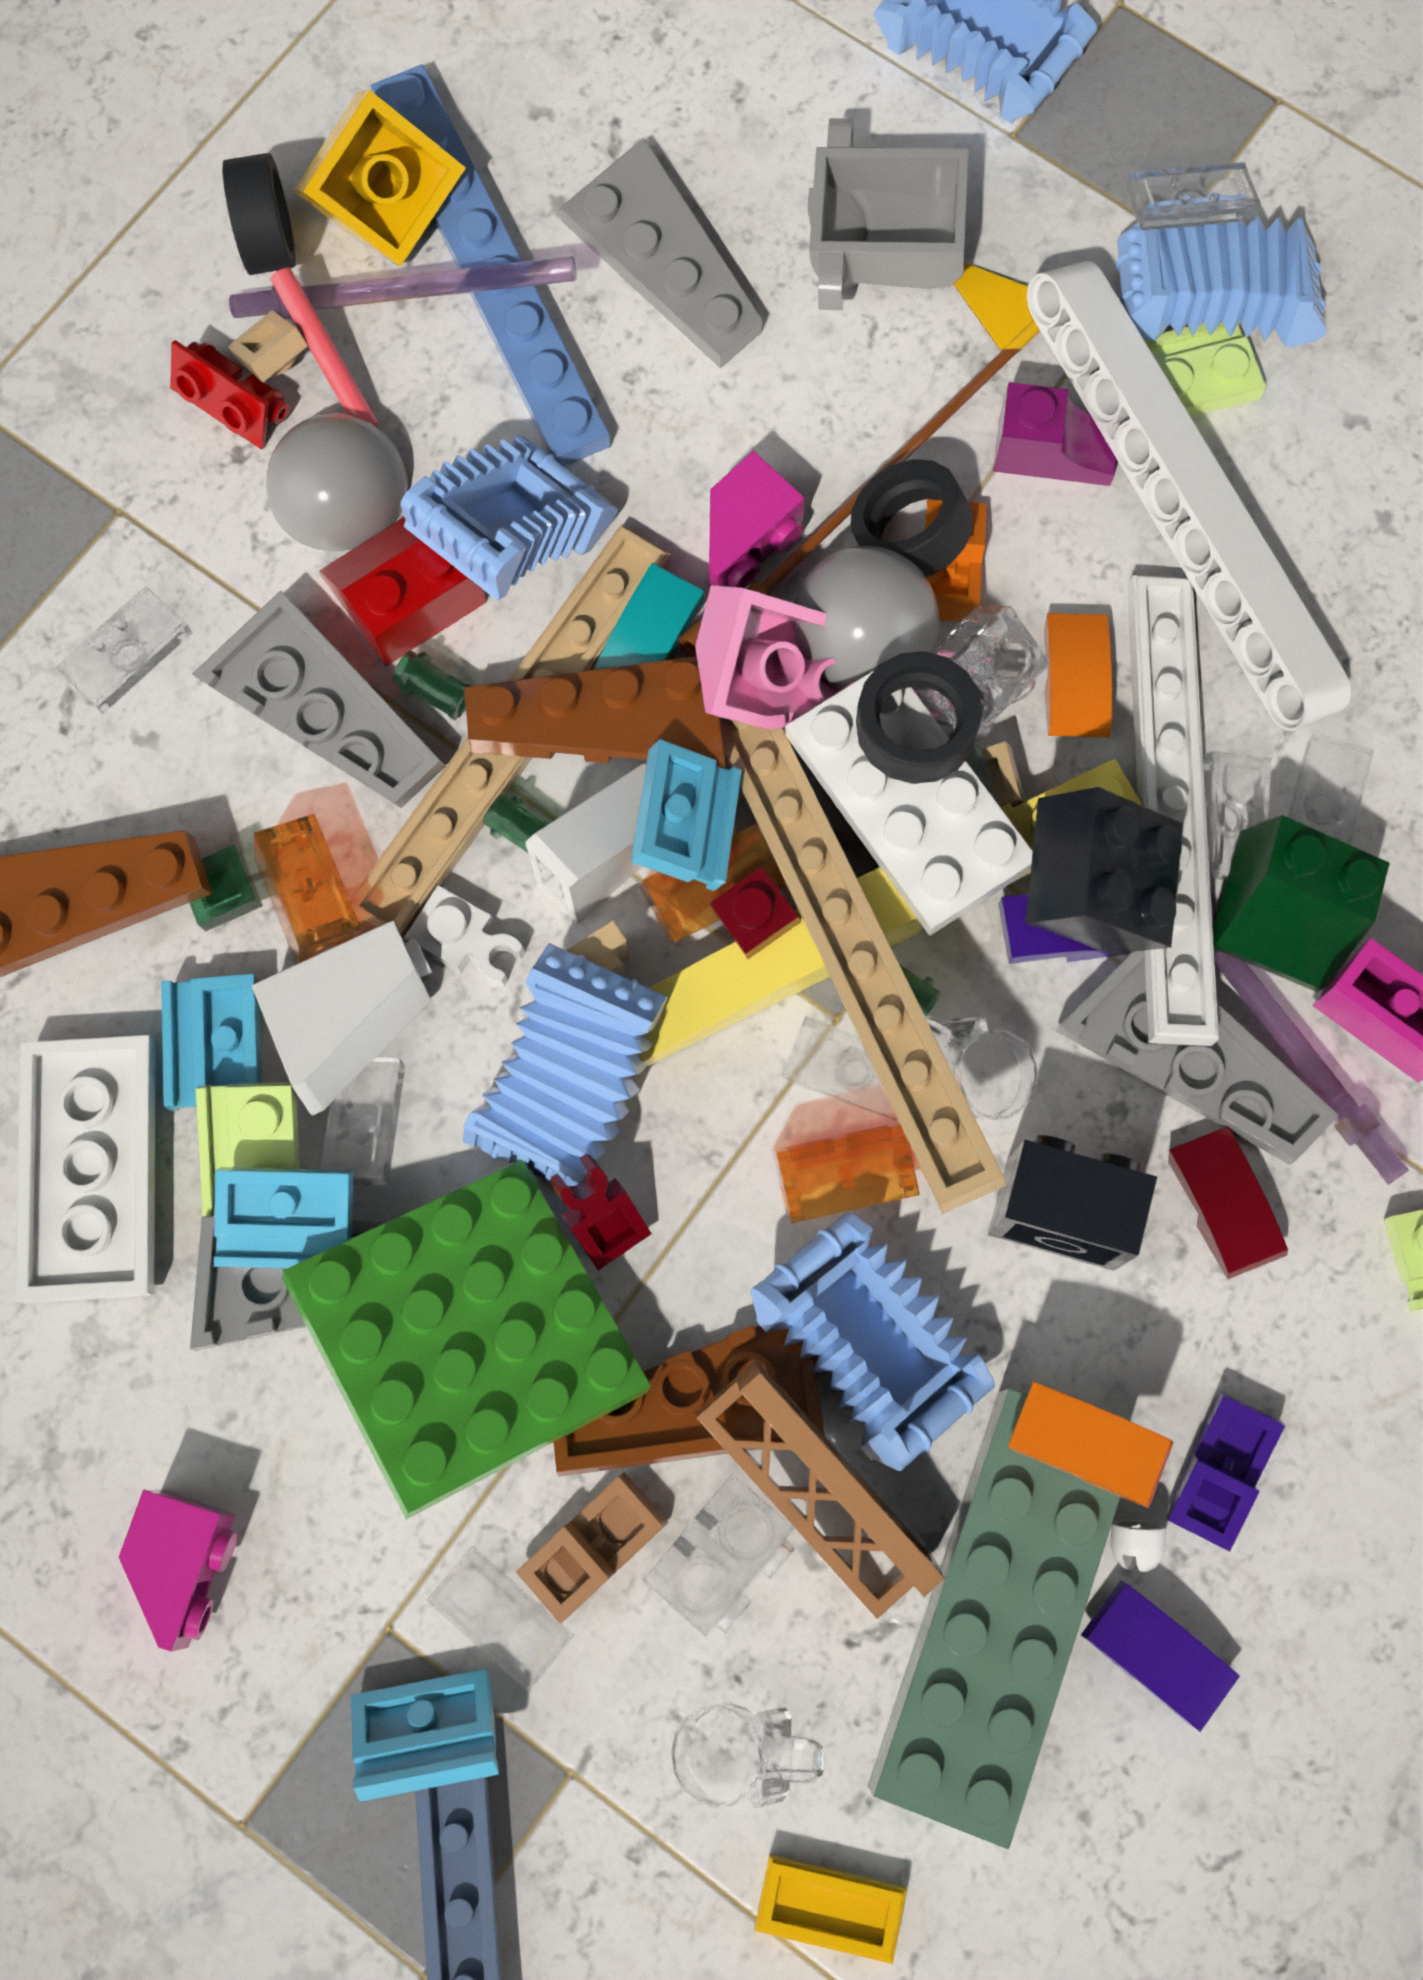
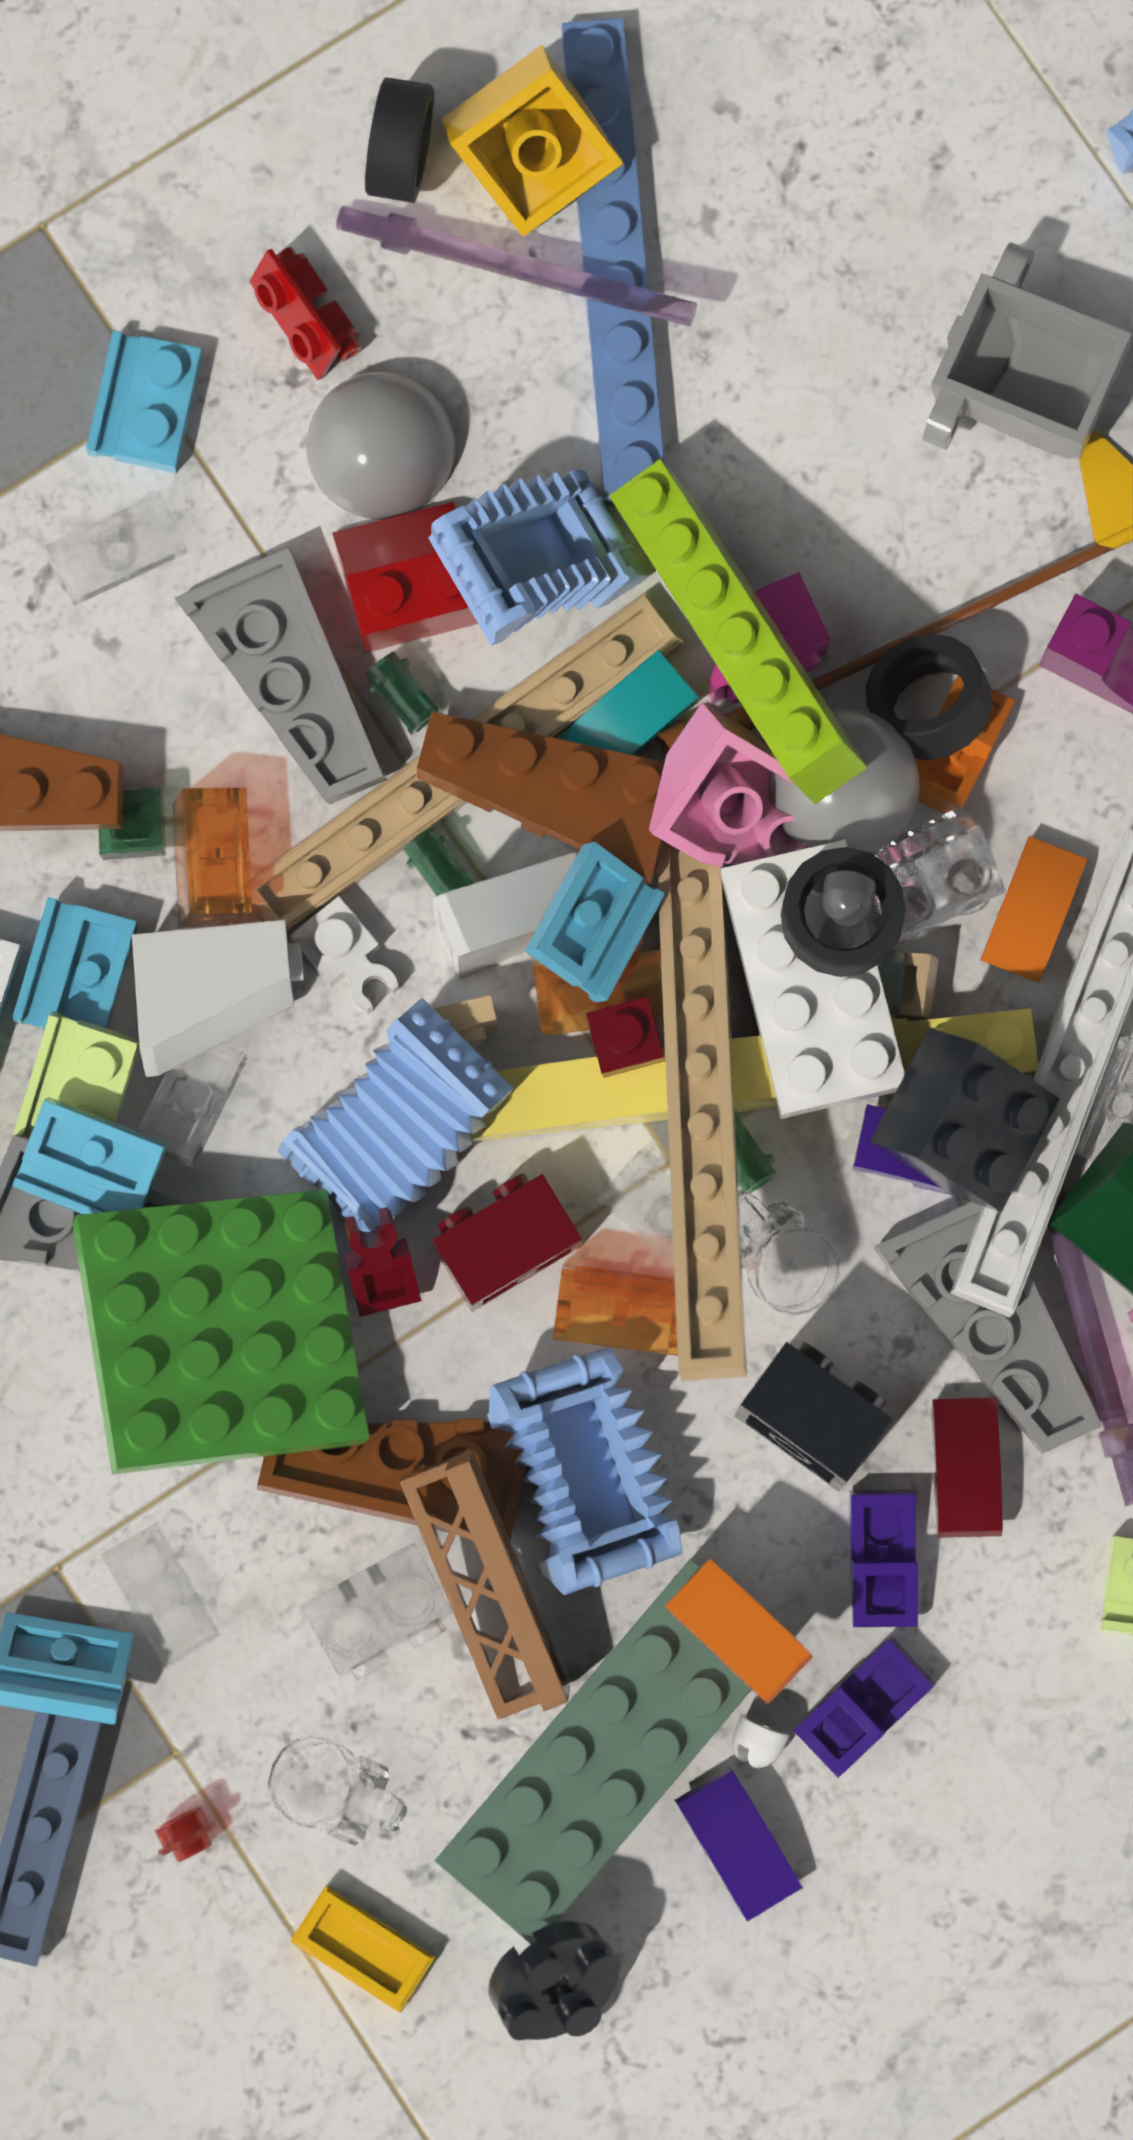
camera: 15 degrees right, 5 degrees up
tan plate [227,310,308,383] -> none
coral bar [270,268,379,427] -> none
medium nougat slope [516,1472,669,1624] -> none
light grey wing [560,138,762,368] -> none
none -> medium azure plate [86,330,203,473]
none -> clear red plate [154,1806,216,1862]
none -> dark red brick [432,1173,583,1312]
none -> black plate [488,1921,621,2041]
none -> lime brick [609,459,868,805]
none -> dark grey hinge [822,871,877,926]
none -> dark purple slope [849,1490,918,1627]

